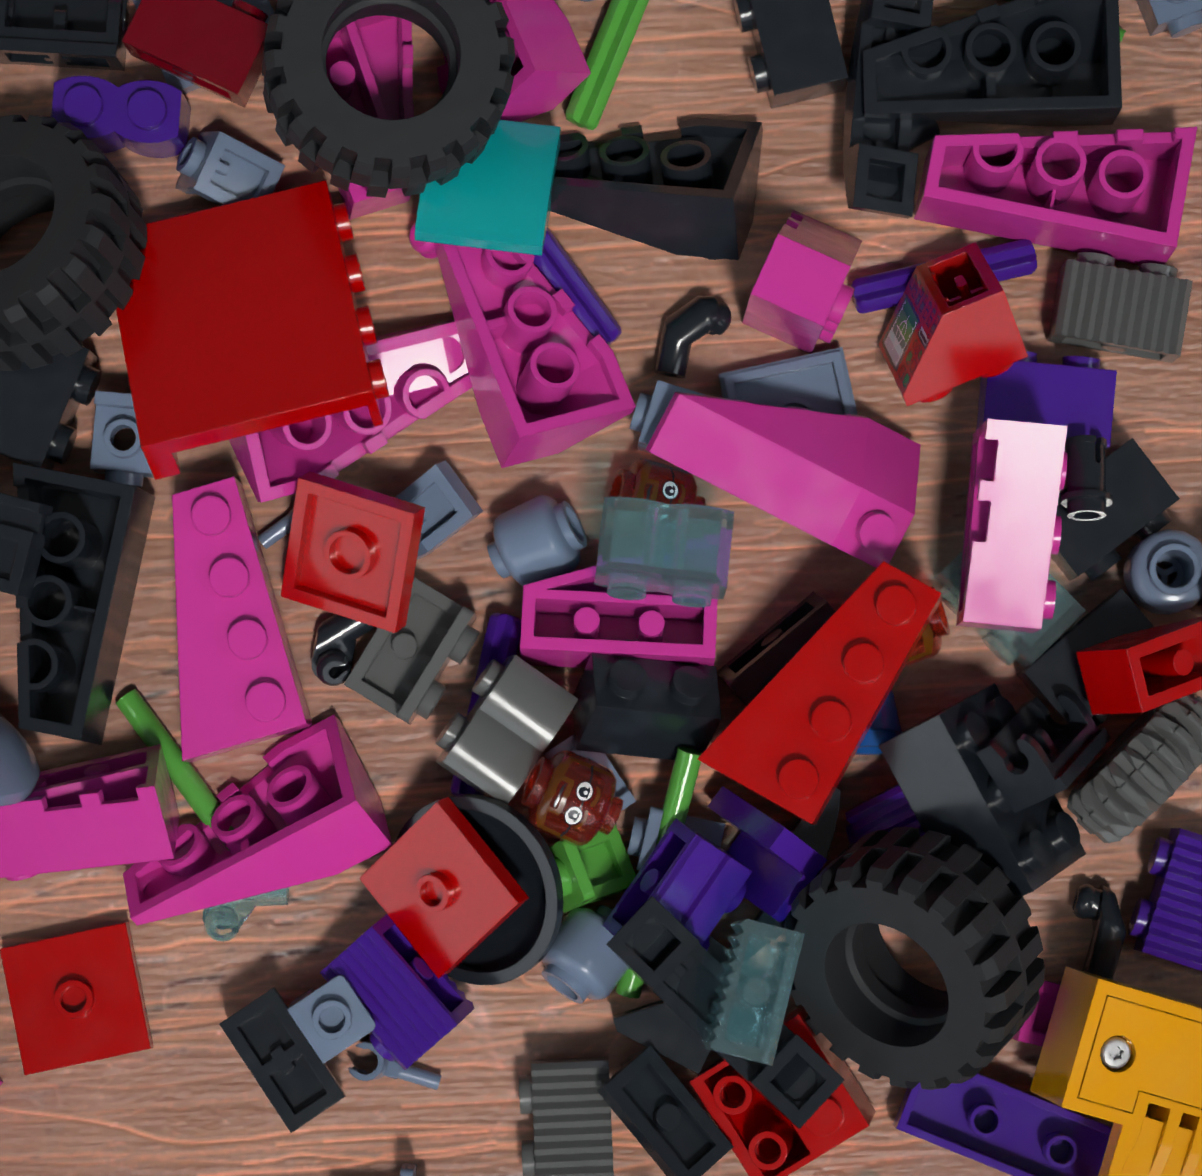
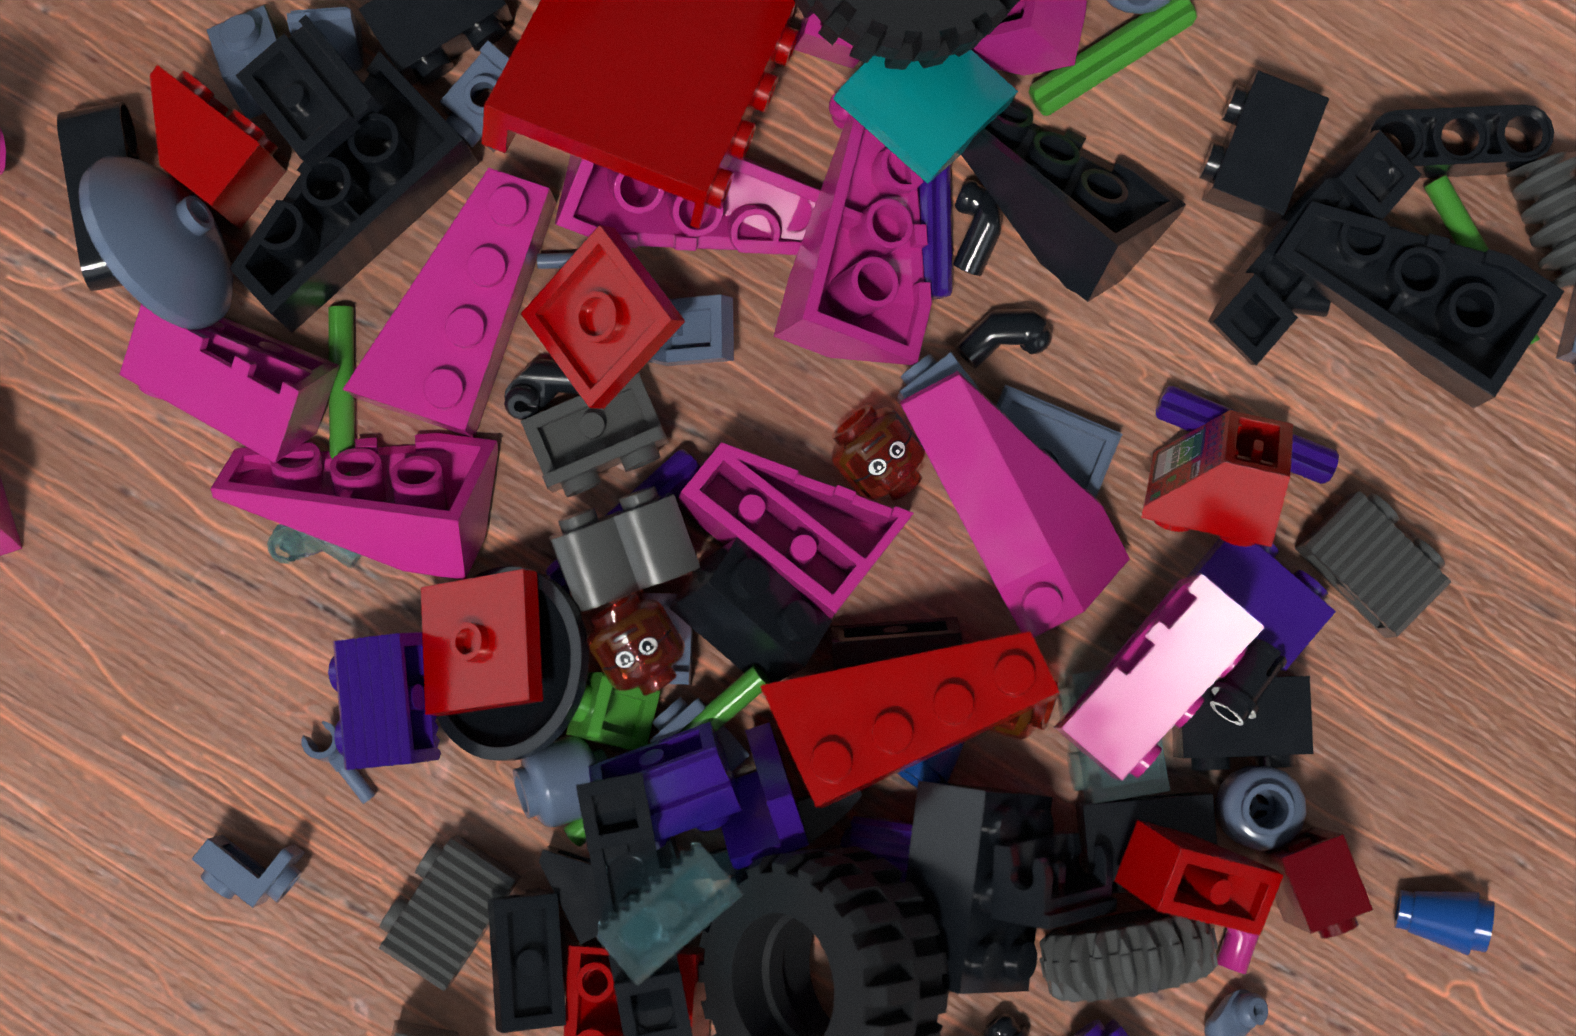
camera: 35 degrees right, 0 degrees up
red plate [0,922,154,1075] -> none
black hinge [219,987,346,1133] -> none
sand blue bracket [287,974,376,1064] -> none
sand blue head [487,495,587,586] -> none
clear light blue brick [594,497,734,607] -> none
dark pink wedge [742,210,862,354] -> none
dark pink wedge [914,127,1197,265] -> none
none -> black arm [953,180,1001,276]

